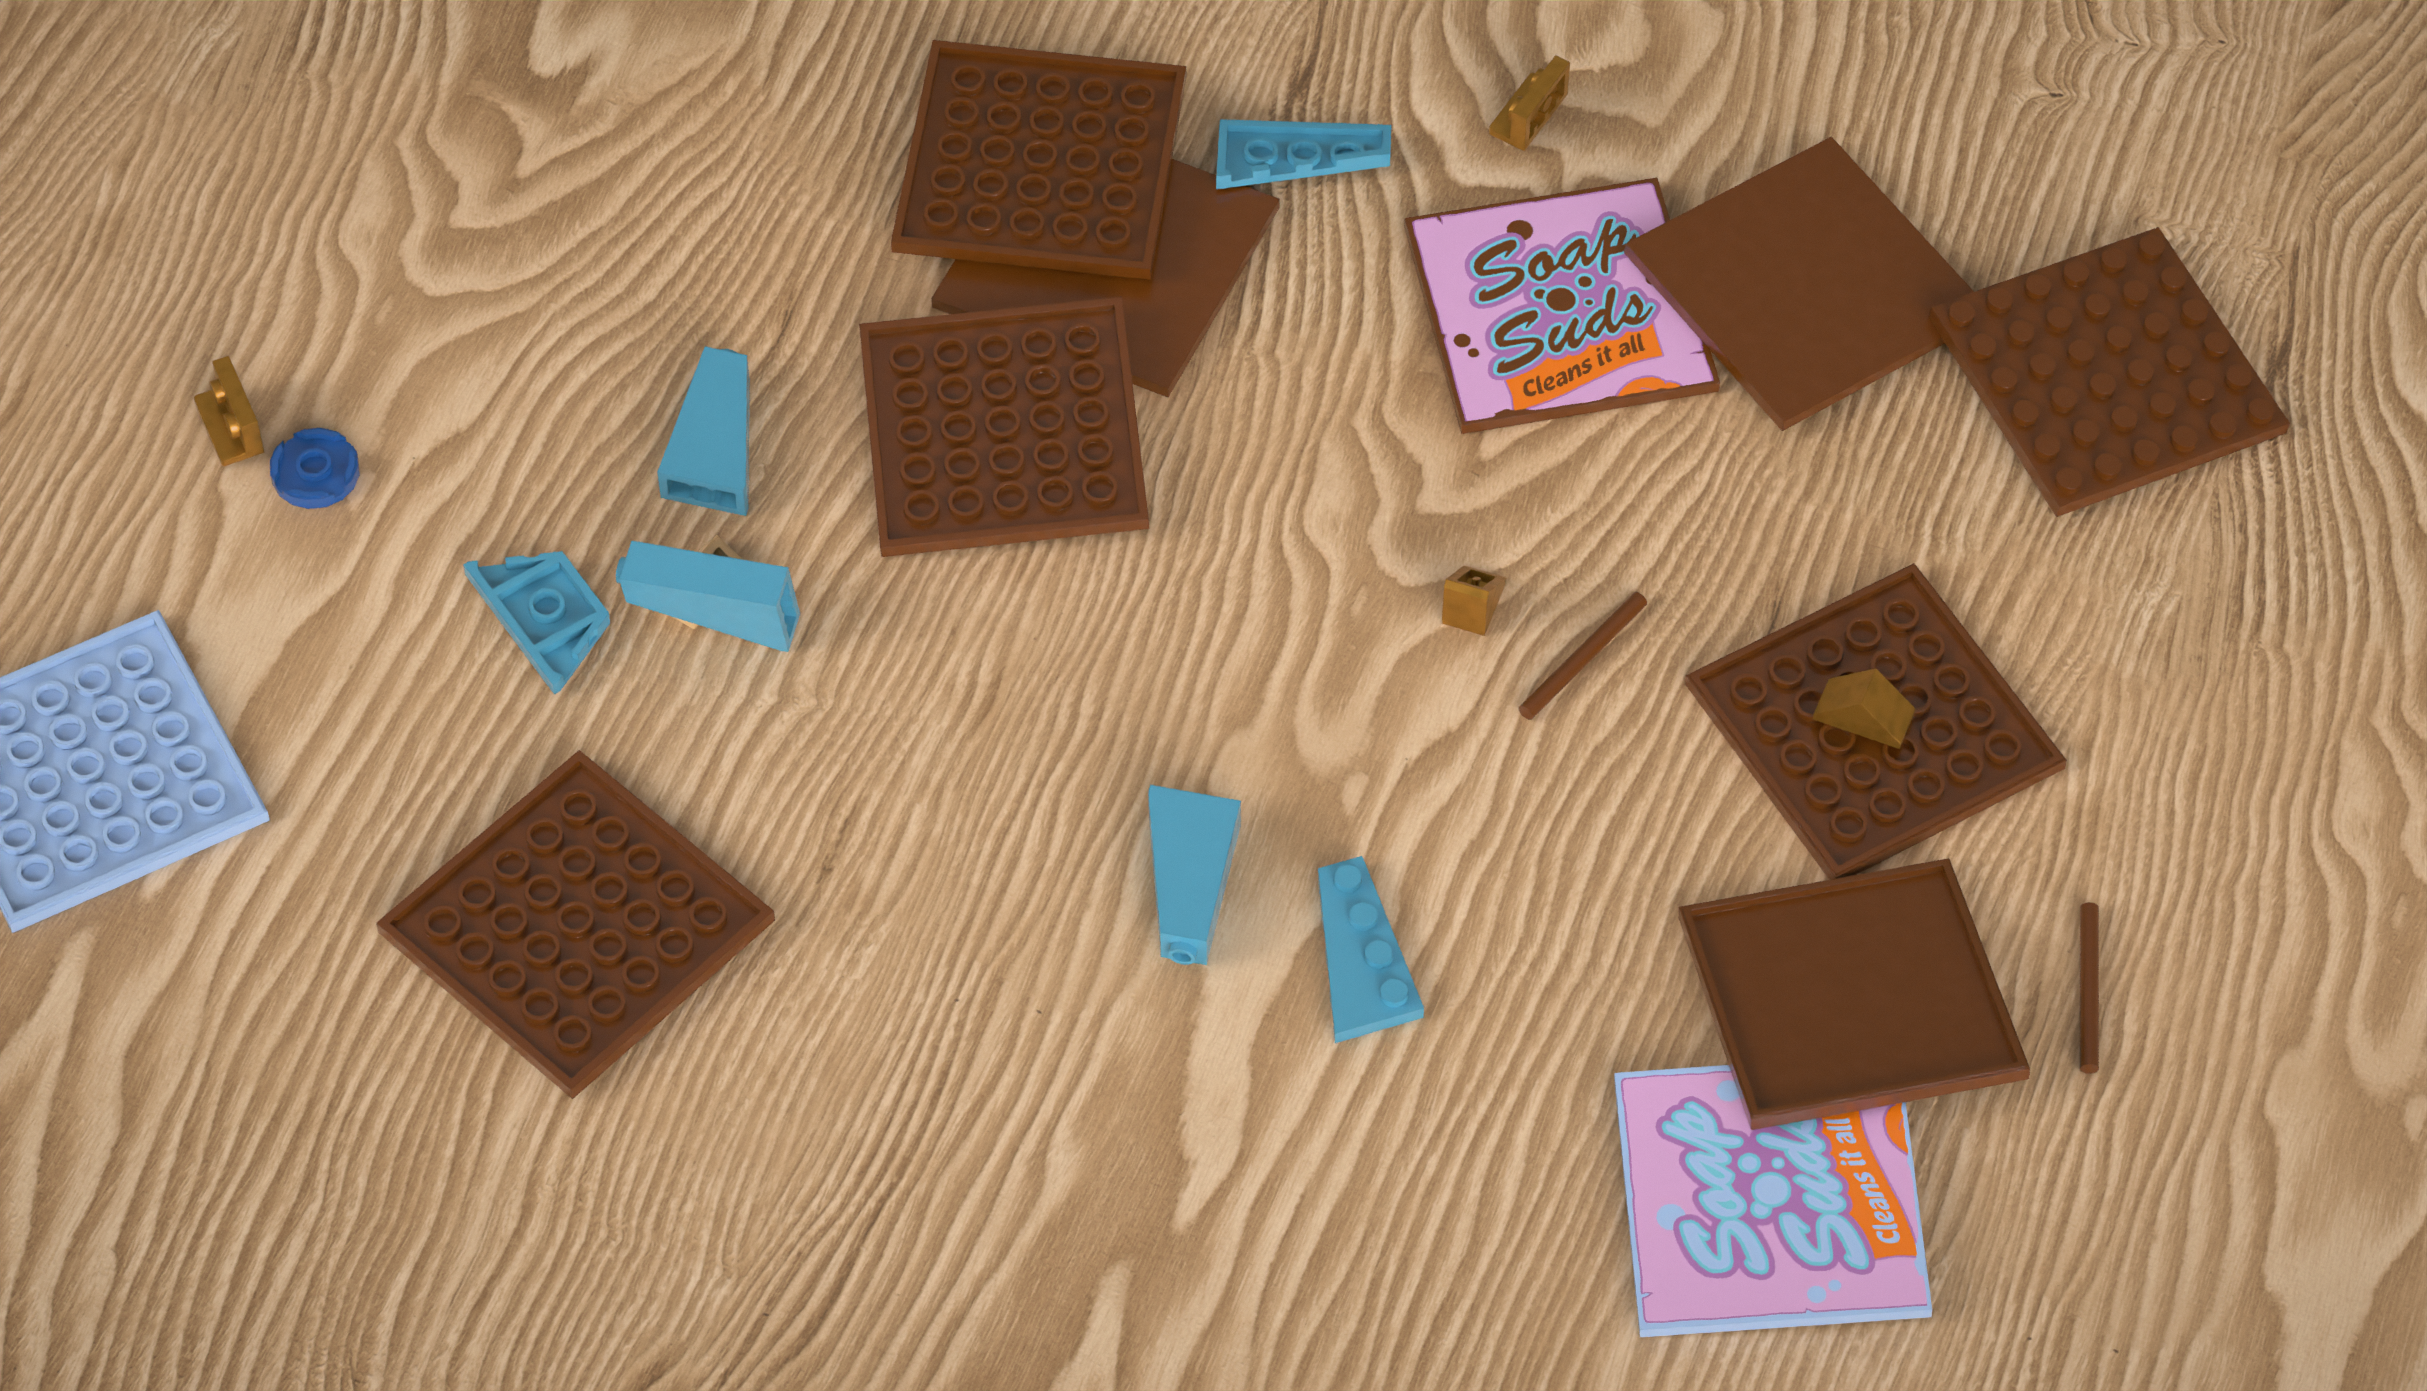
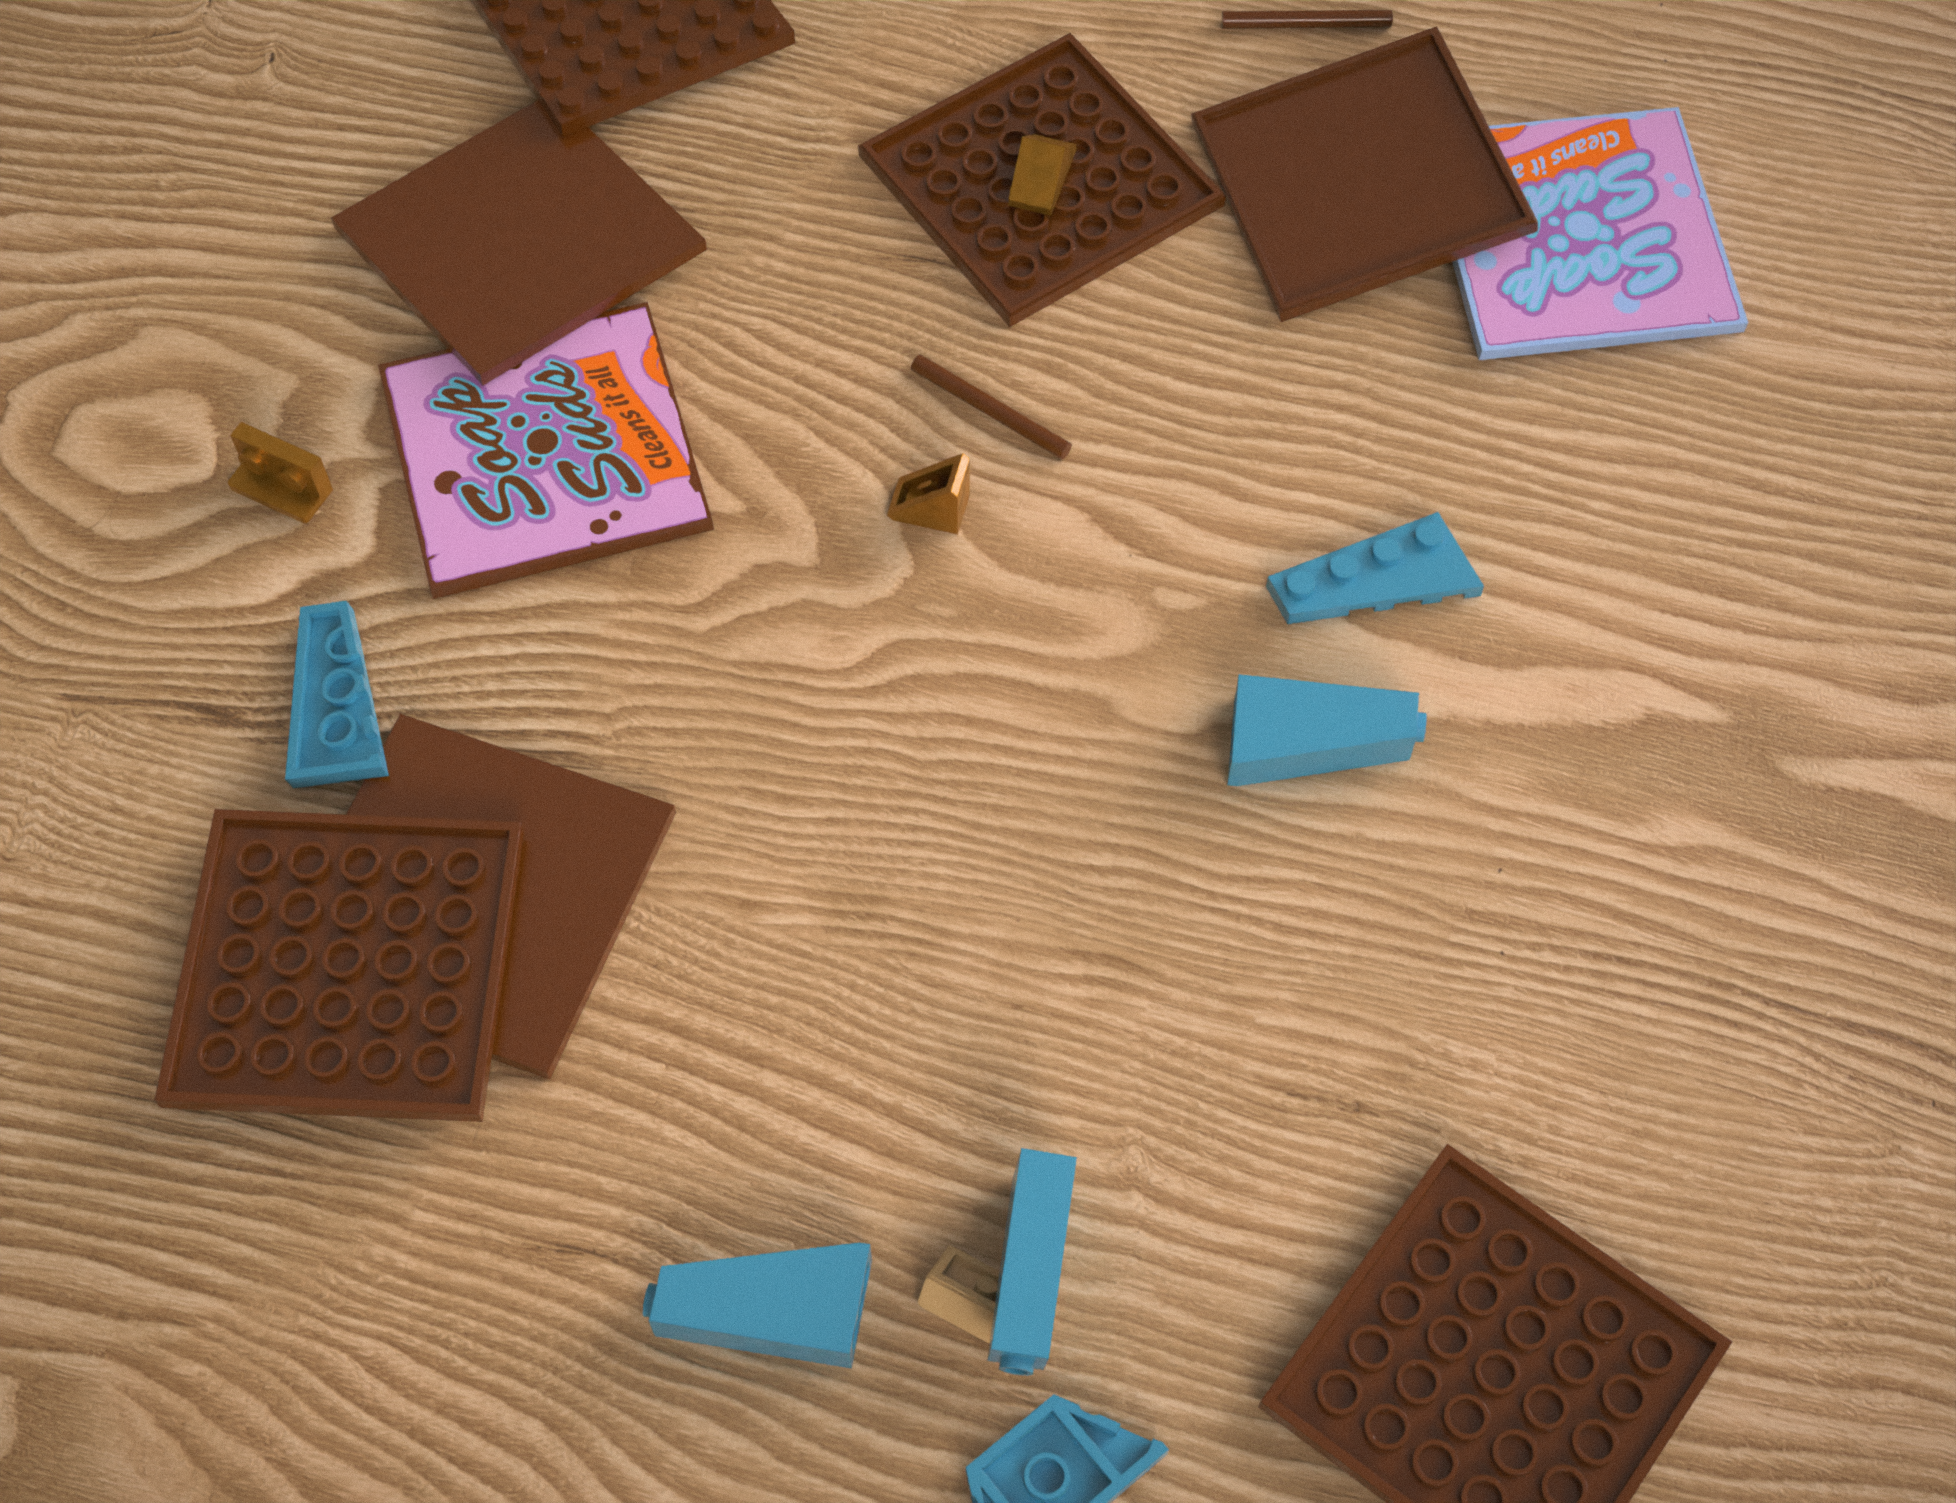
camera: 95 degrees left, 5 degrees up
reddish brown plate [859,296,1149,557] -> none

